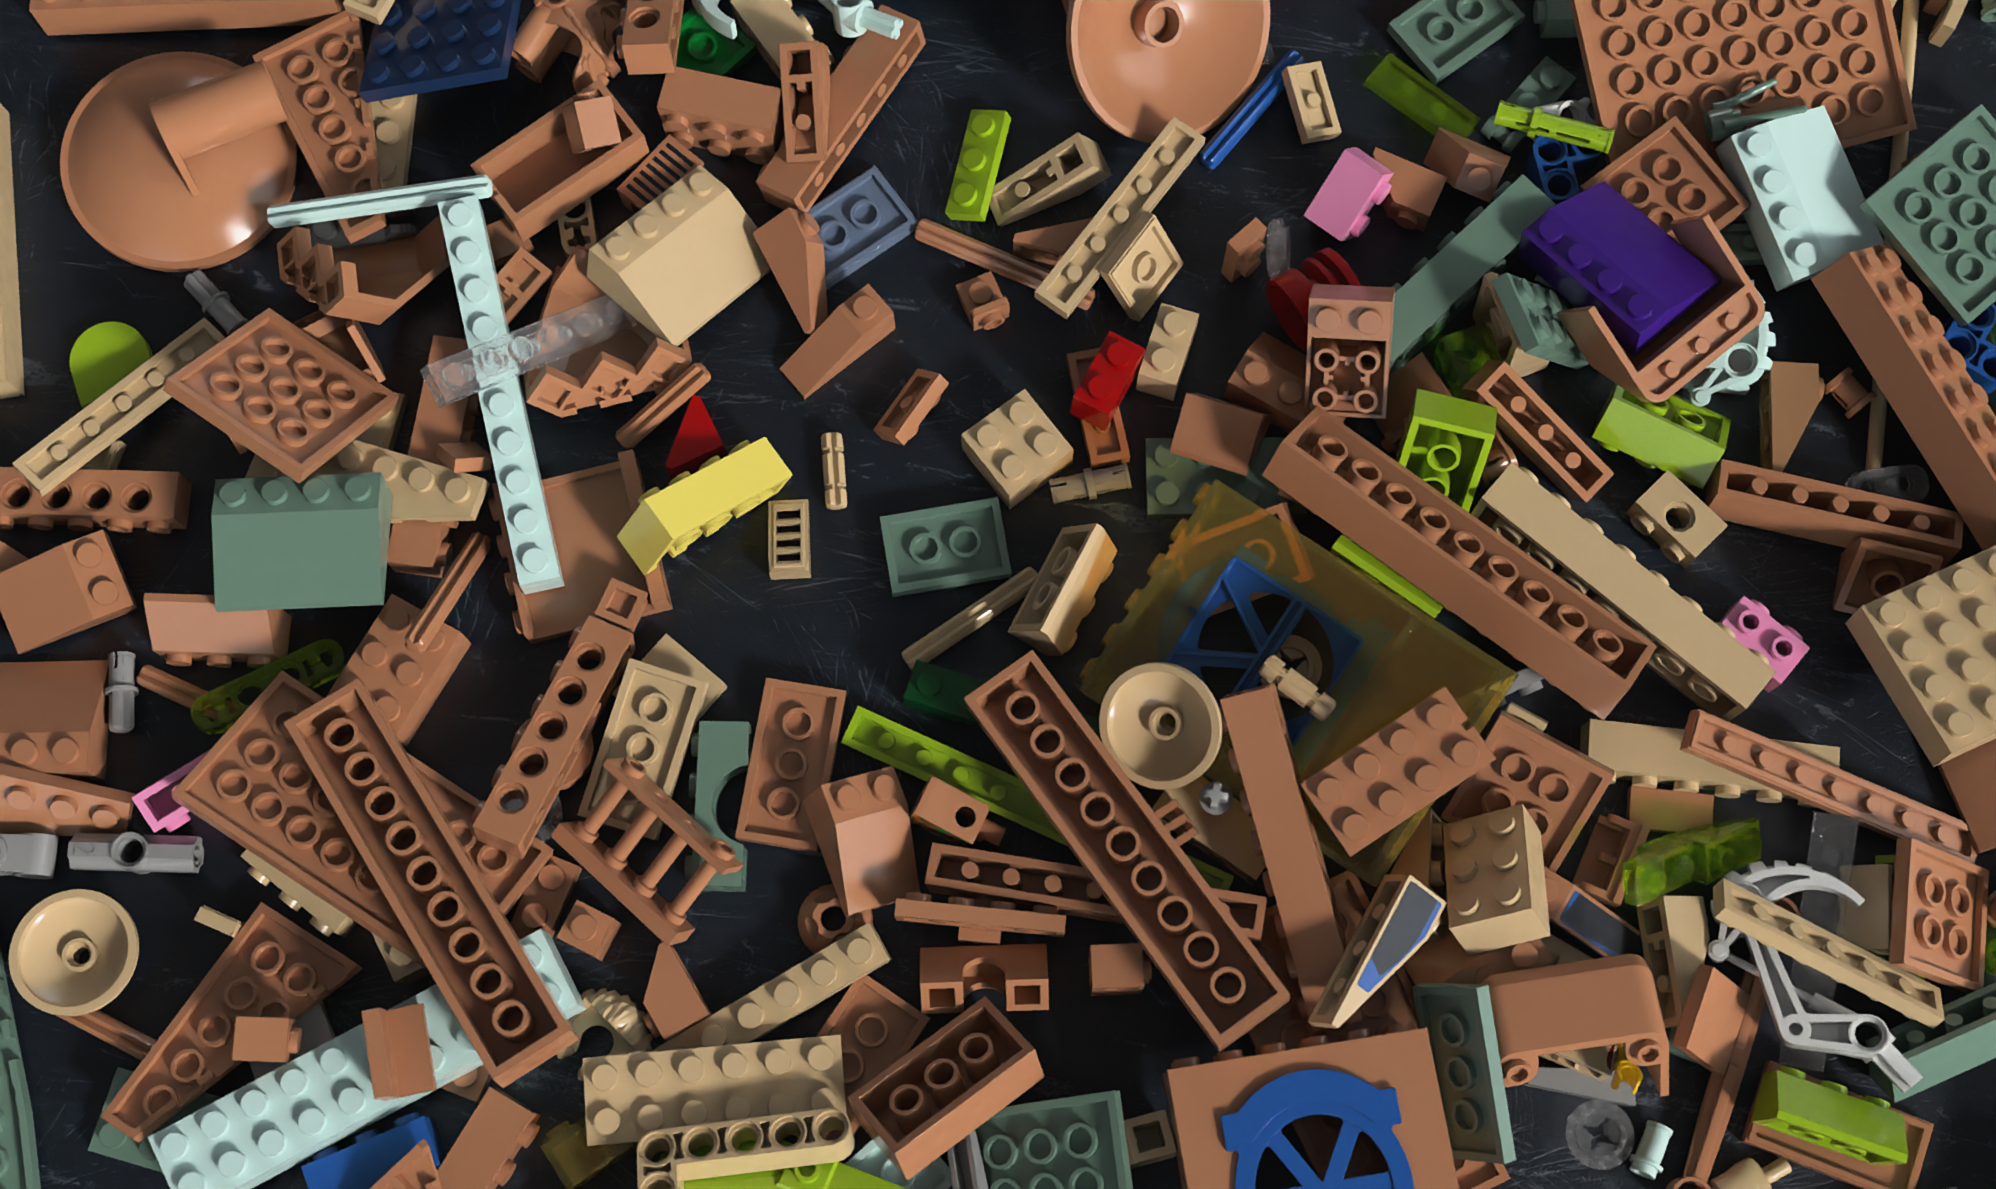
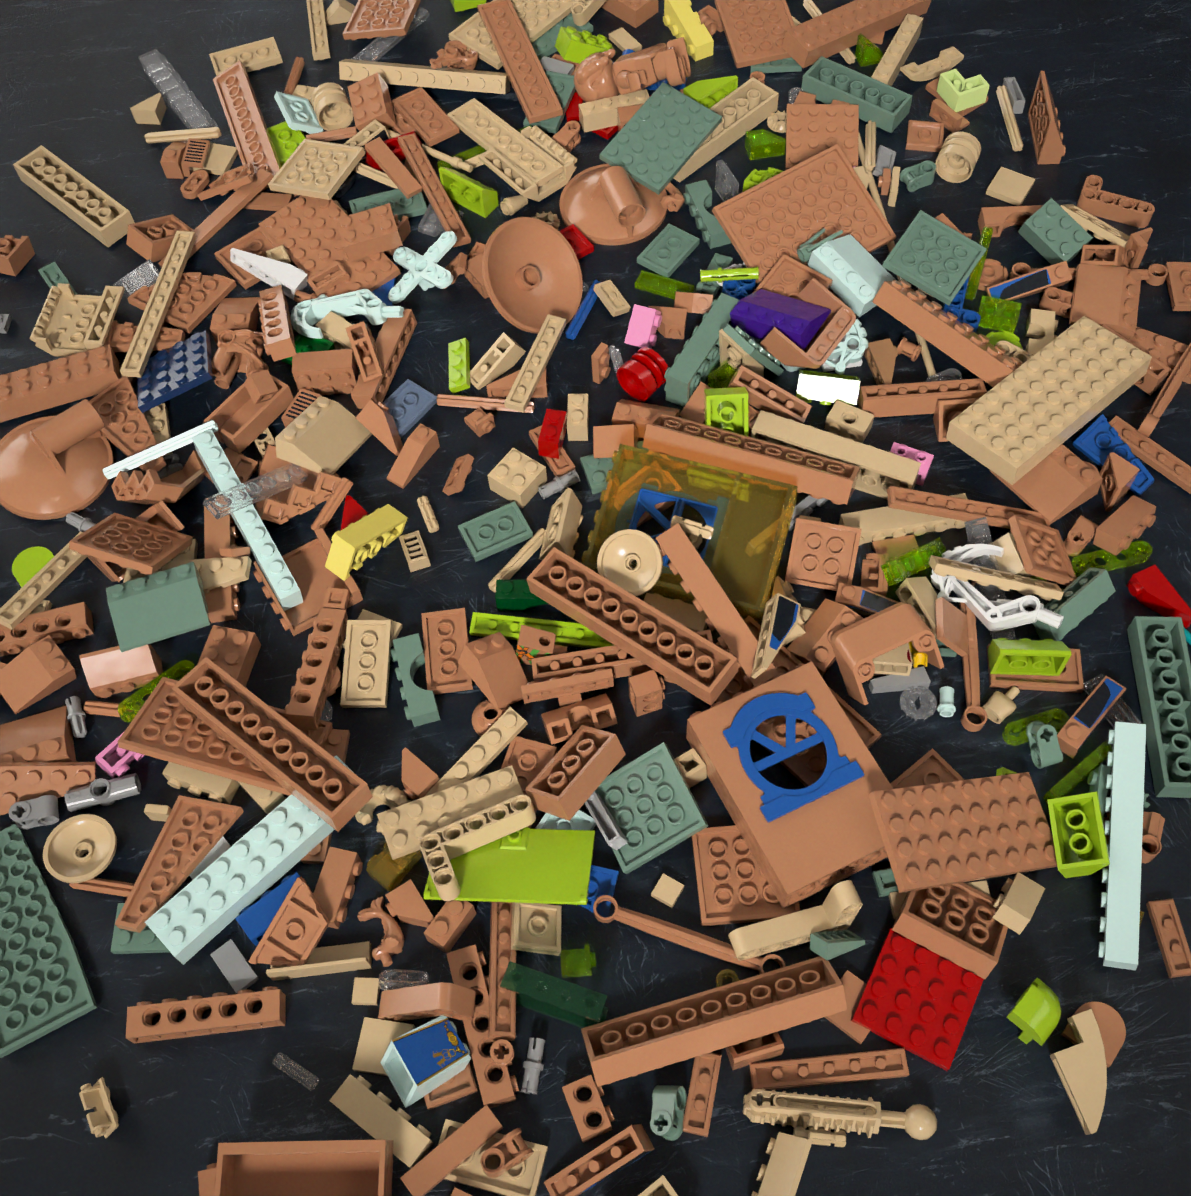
camera: 15 degrees left, 15 degrees down
nougat brick [232,1016,303,1063] -> none
nougat panel [361,1003,437,1101] -> none
nougat axle [405,532,491,654] -> none
nougat fence [550,757,744,946] -> none
nougat brick [557,900,622,961] -> none
tan tile [1098,211,1184,322] -> none
light grey axle [1199,781,1233,815] -> none
nougat piece [1300,685,1496,857] -> none
nougat slope [1304,284,1395,419] -> none
sand green plate [1412,982,1516,1164] -> none
tan brick [1443,804,1551,956] -> none

